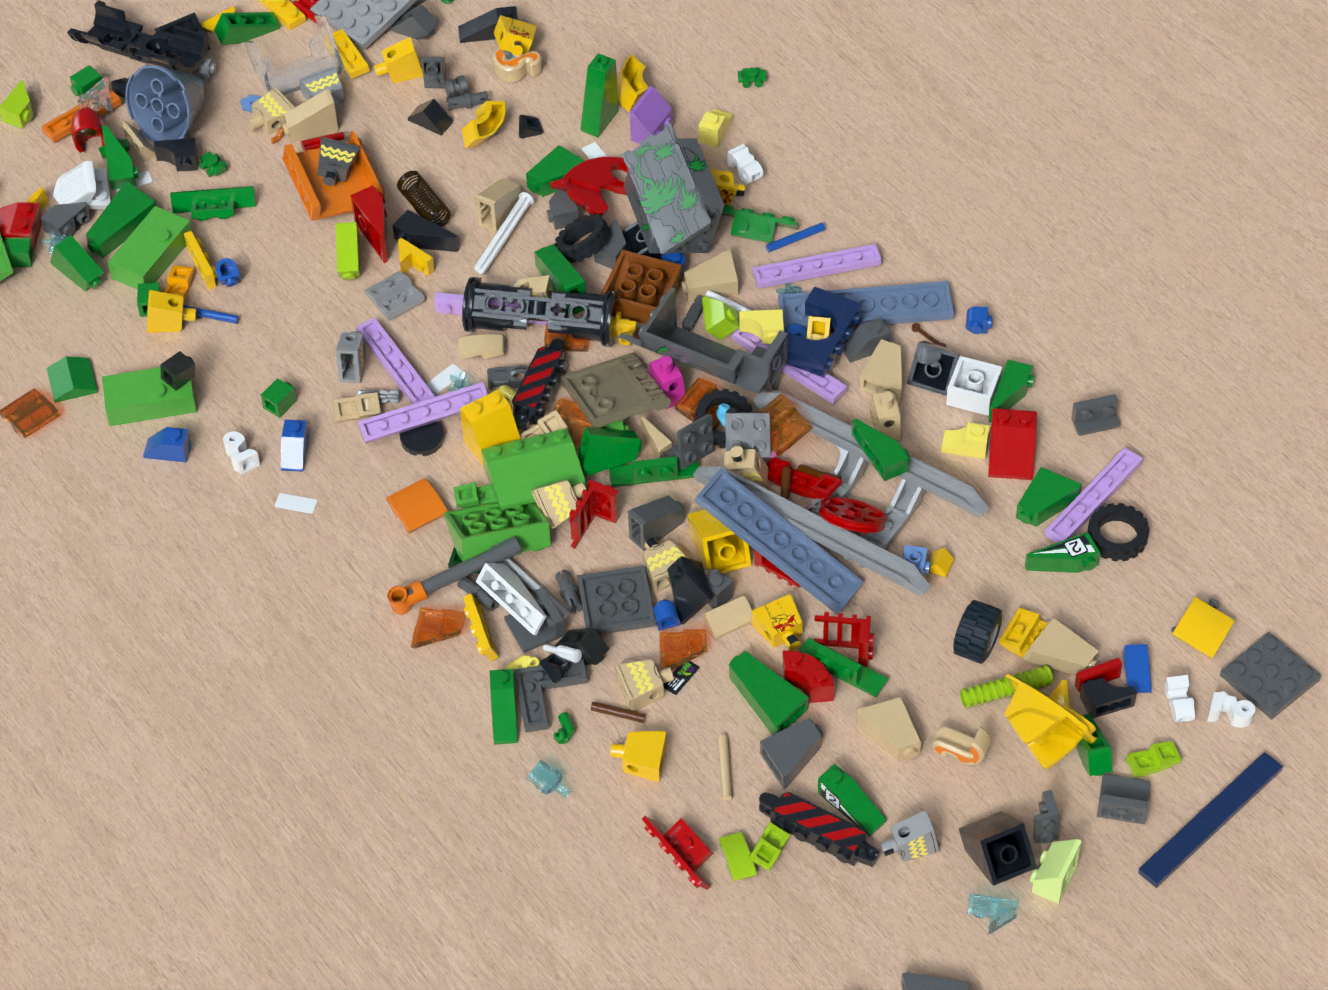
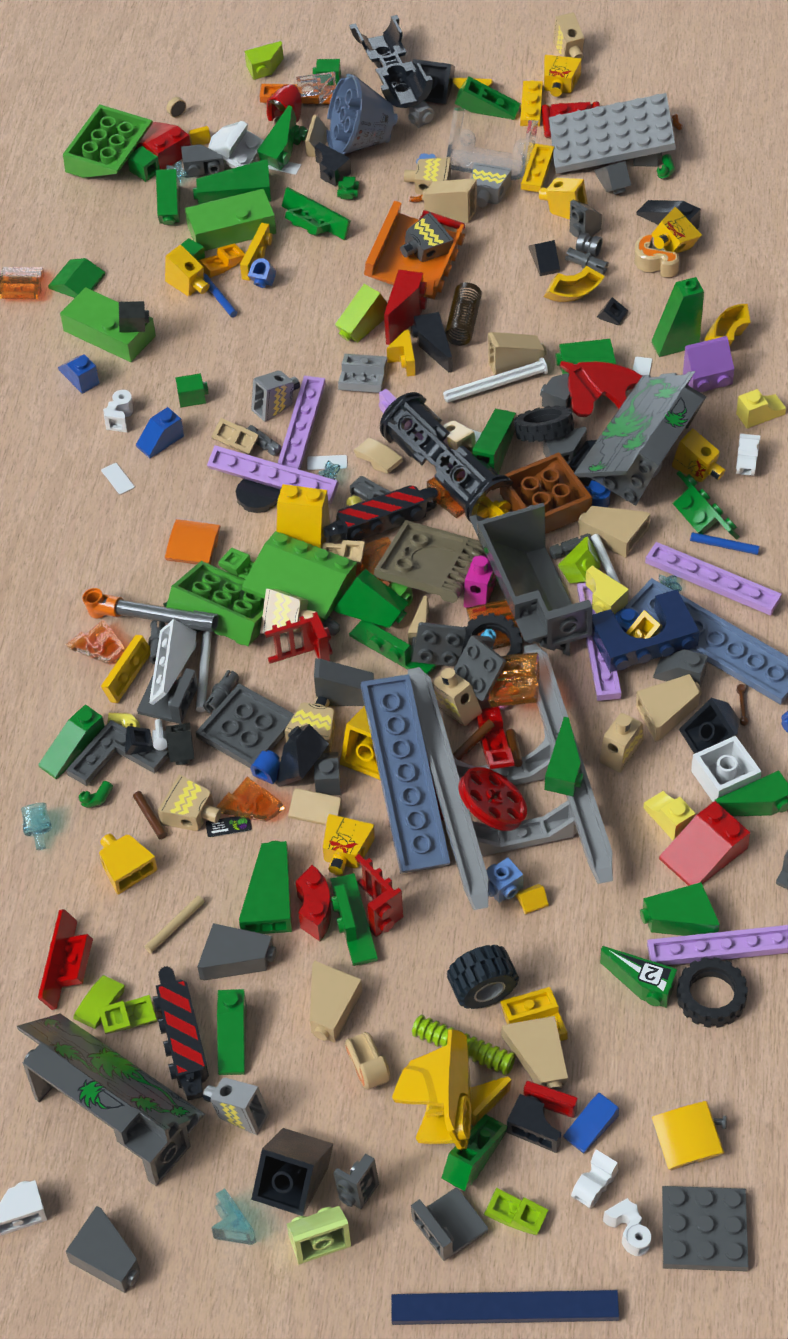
camera: 45 degrees right, 0 degrees up
none -> panel [17,1013,205,1186]

